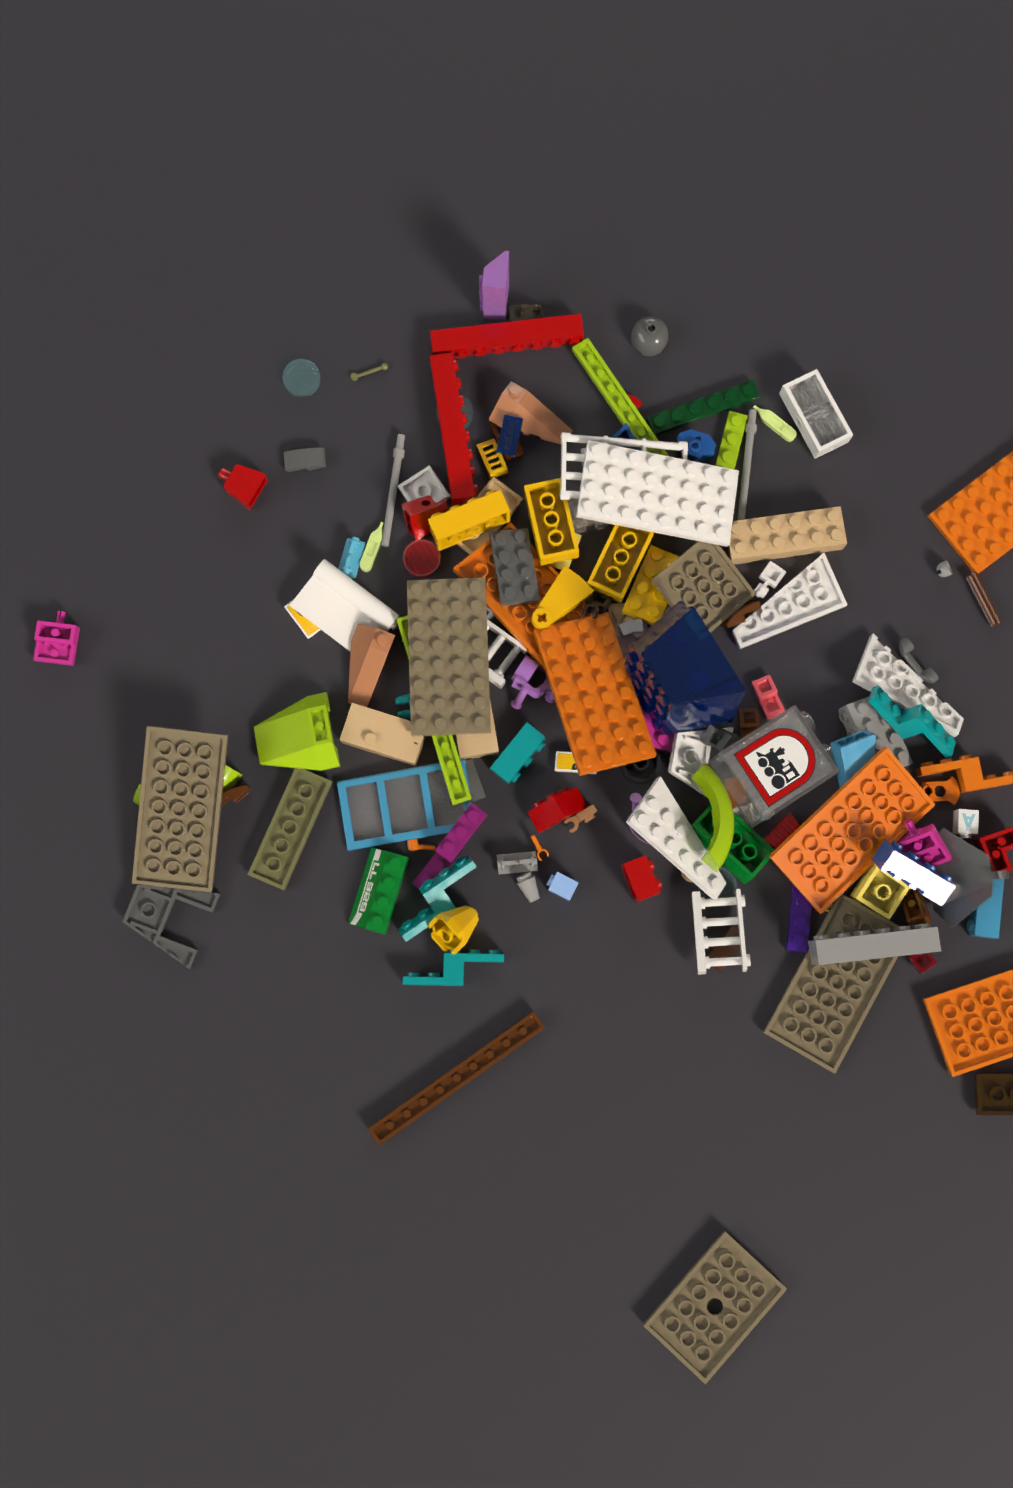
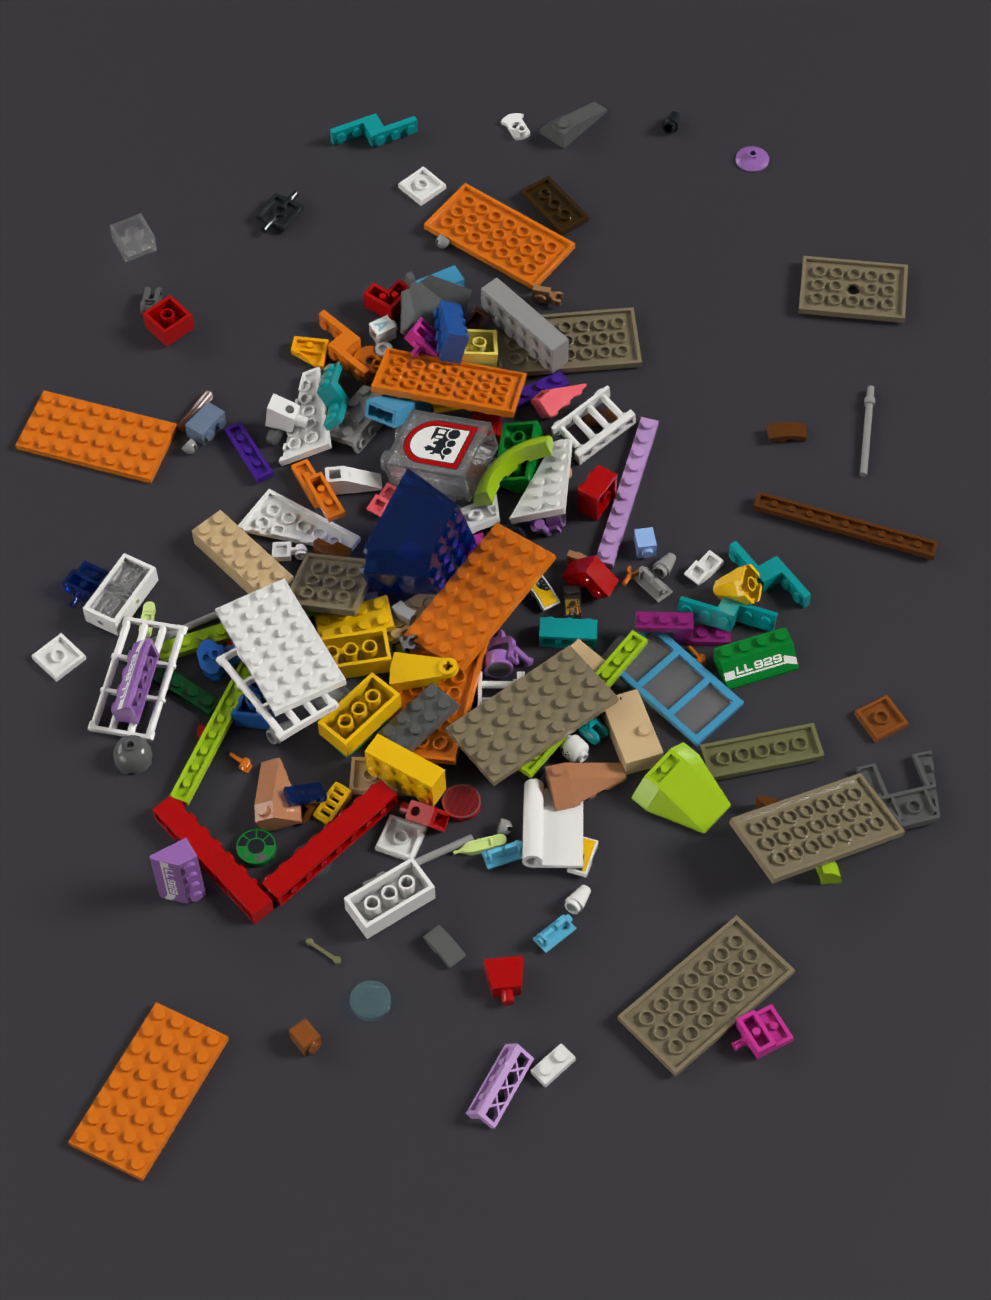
camera: 125 degrees left, 25 degrees down
none -> white tile [32,633,86,682]
none -> clear blue plate [62,560,109,609]
none -> orange plate [68,1002,229,1182]
none -> white door [87,616,188,742]
none -> medium lavender slope [111,638,160,724]
none -> sand blue brick [185,402,226,446]
none -> dark purple plate [224,421,274,484]
none -> orange hand [229,752,252,773]
none -> tile [236,829,277,867]
none -> white torso [265,394,309,432]
none -> dark orange brick [289,1018,322,1057]
none -> light orange wing [291,336,329,370]
none -> orange bracket [291,459,346,523]
none -> white slope [325,466,382,495]
none -> white brick [344,857,435,939]
none -> white tile [375,342,393,359]
none -> lavender fence [466,1043,534,1129]
none -> light grey hinge [497,818,513,835]
none -> coral slope [530,384,587,419]
none -> white plate [531,1044,576,1088]
none -> medium nougat plate [532,285,563,306]
none -> medium azure hinge [532,914,577,953]
none -> white head [560,735,589,763]
none -> clear smoke leg [563,585,581,619]
none -> white cone [565,885,591,914]
none -> lavender plate [596,417,659,569]
none -> dark tan plate [617,915,795,1077]
none -> white slope [684,550,724,586]
none -> medium lavender dish [735,146,769,173]
none -> reddish brown slope [766,422,808,443]
none -> dark orange tile [854,695,909,743]
none -> light grey bar [860,385,875,477]

